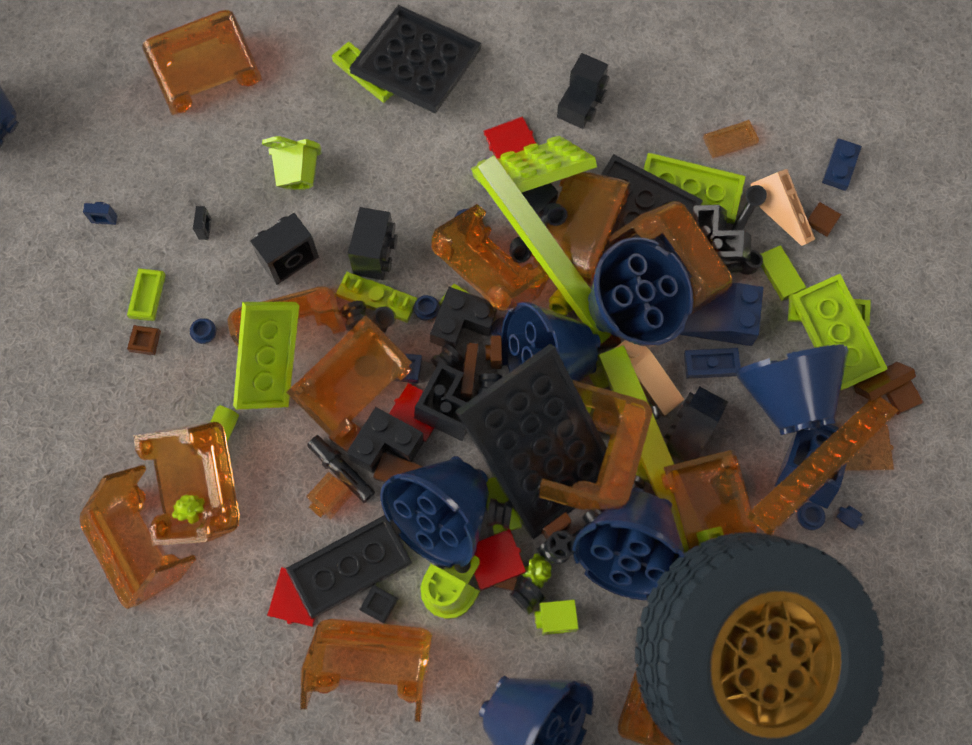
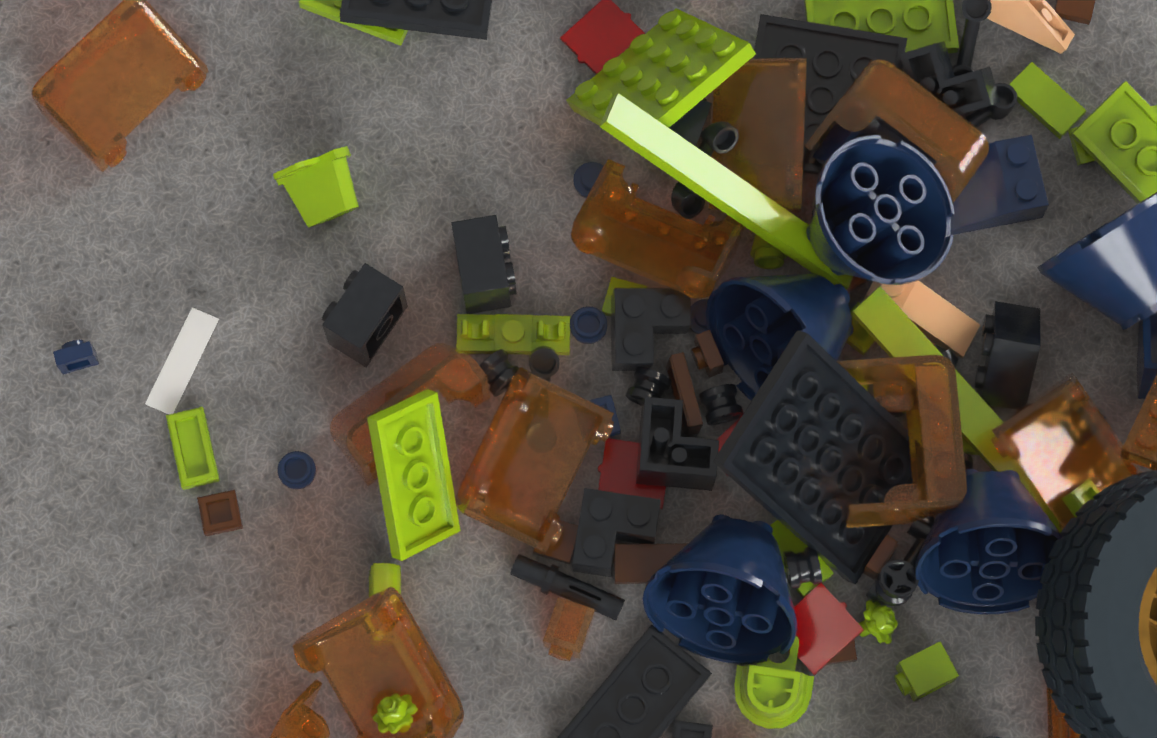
camera: 20 degrees left, 5 degrees up
black tile [193,206,212,240] -> none
black wheel [509,578,545,615] -> none
dark blue plate [684,348,741,379] -> none
none -> white sticker [145,307,219,415]

